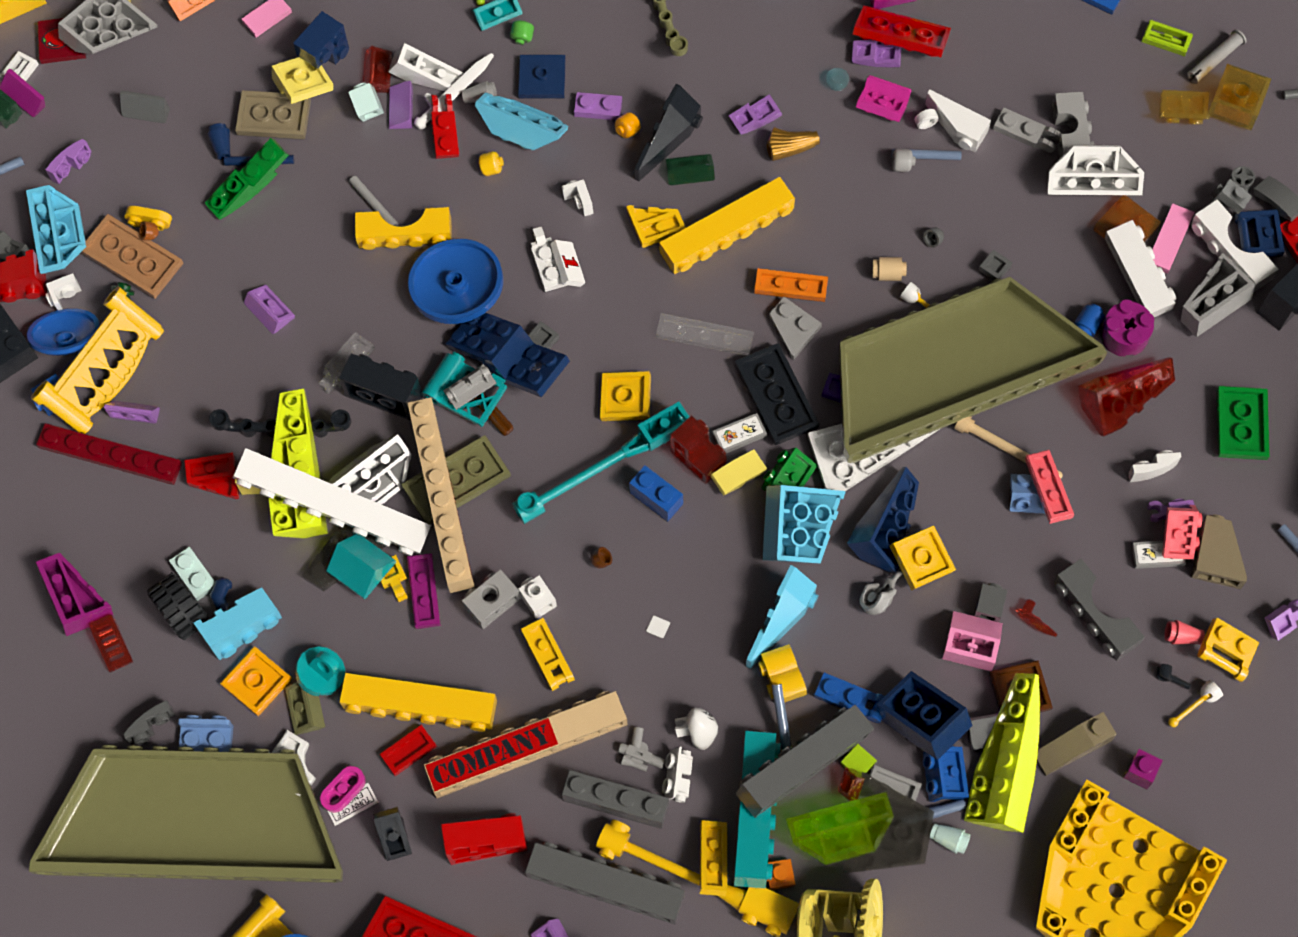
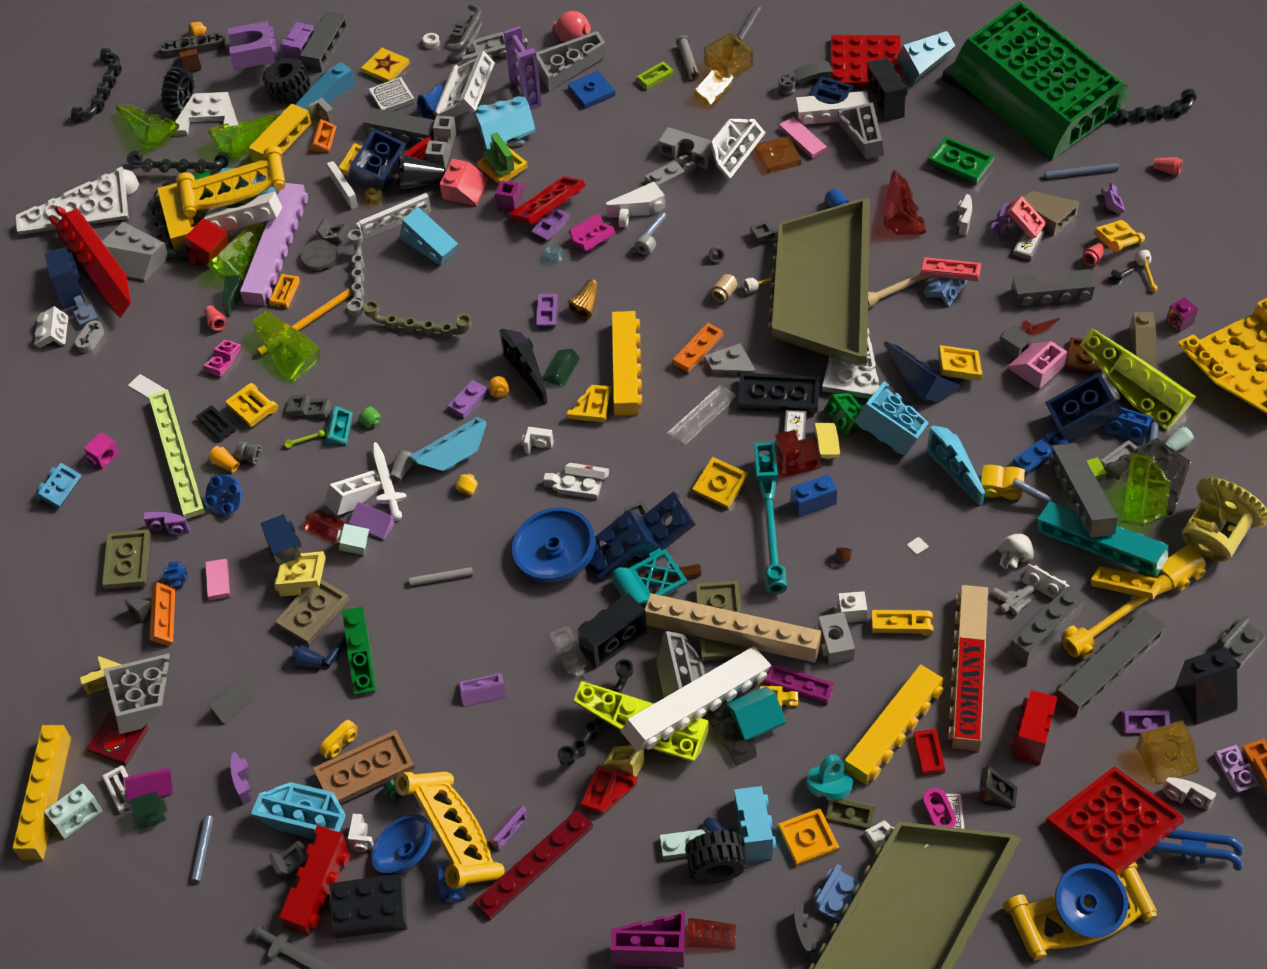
camera: 60 degrees left, 15 degrees down
dark orange hinge [139,221,159,240] -> none
yellow arch [355,207,452,250] -> none
red hinge [431,94,459,159] -> none
light grey hinge [443,364,497,410] -> none
dark blue plate [519,55,566,98] -> none
dark purple tile [822,373,841,403] -> none
clear red tile [838,768,865,803] -> none
light grey piece [860,571,903,615] -> none
magenta brick [1101,300,1155,357] -> none
white brick [1105,220,1176,317] -> none
dark grey bracket [1209,179,1252,214] -> none

